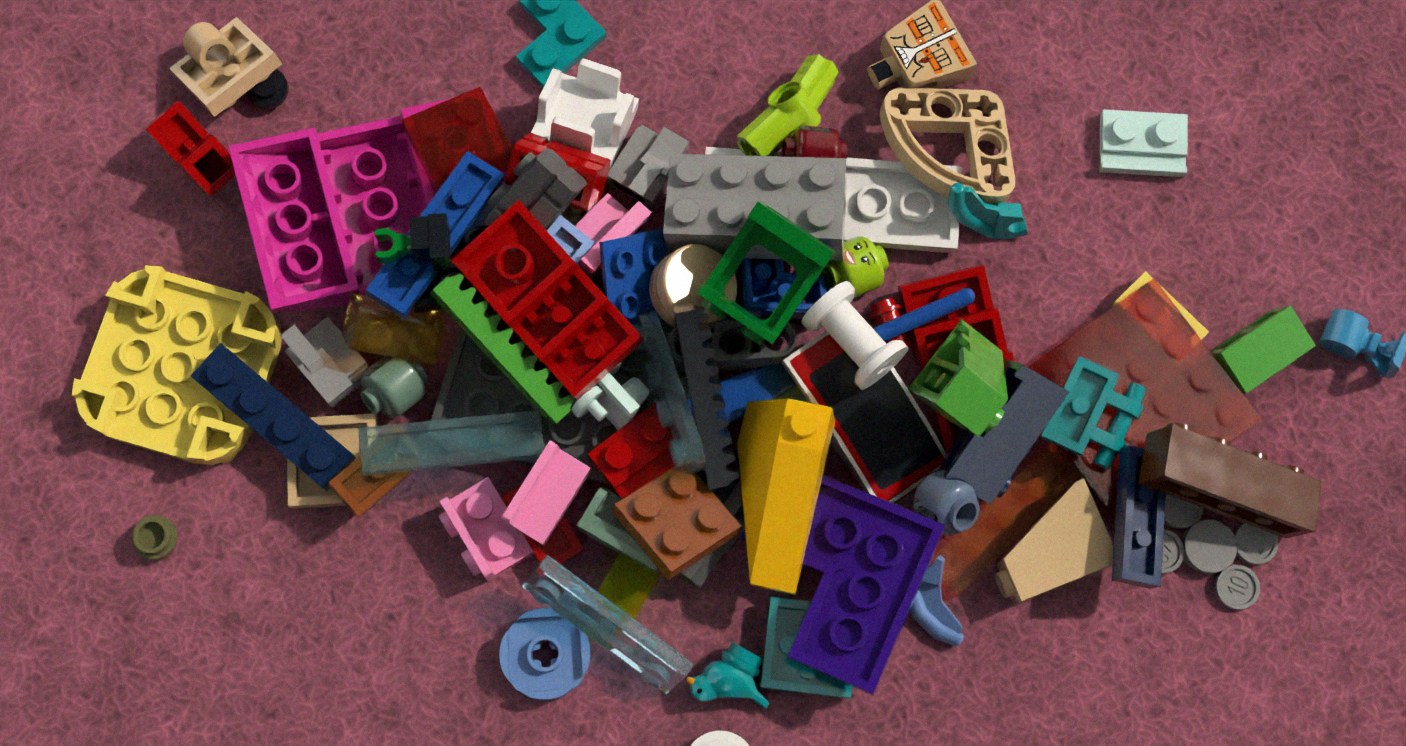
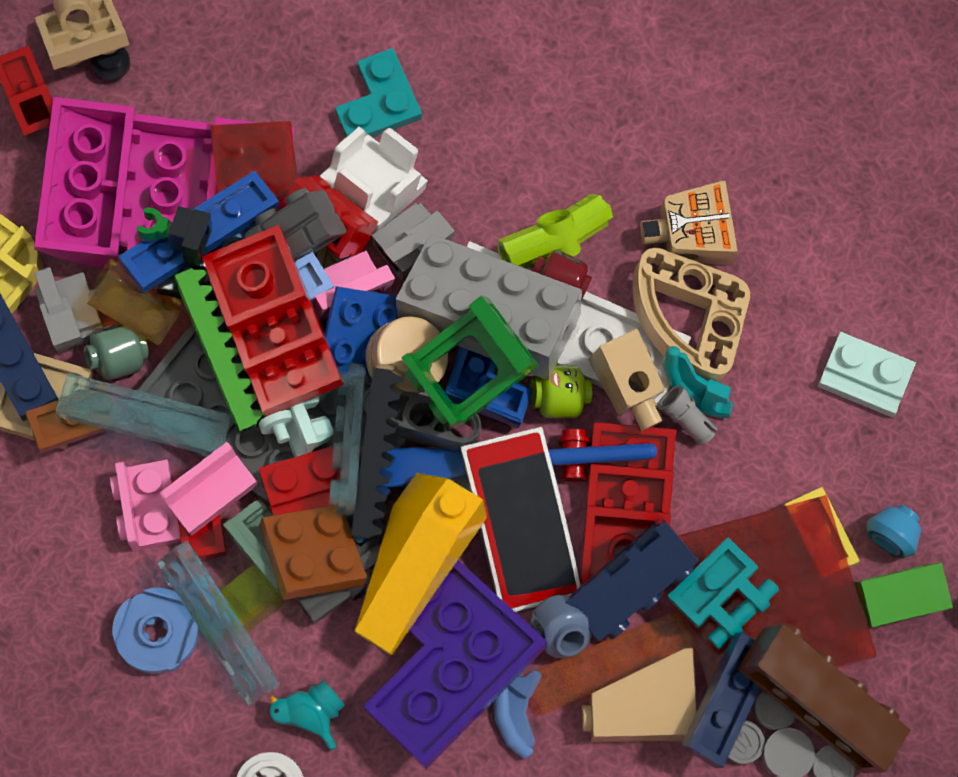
camera: 20 degrees right, 5 degrees down
teal plate [760,597,852,699] -> none
white piece [801,281,908,390] -> none
bright green wedge [908,319,1008,437] -> none
none -> tan torso [588,329,665,431]
none -> light grey pin [658,385,717,446]
none -> dark azure cone [866,505,922,559]

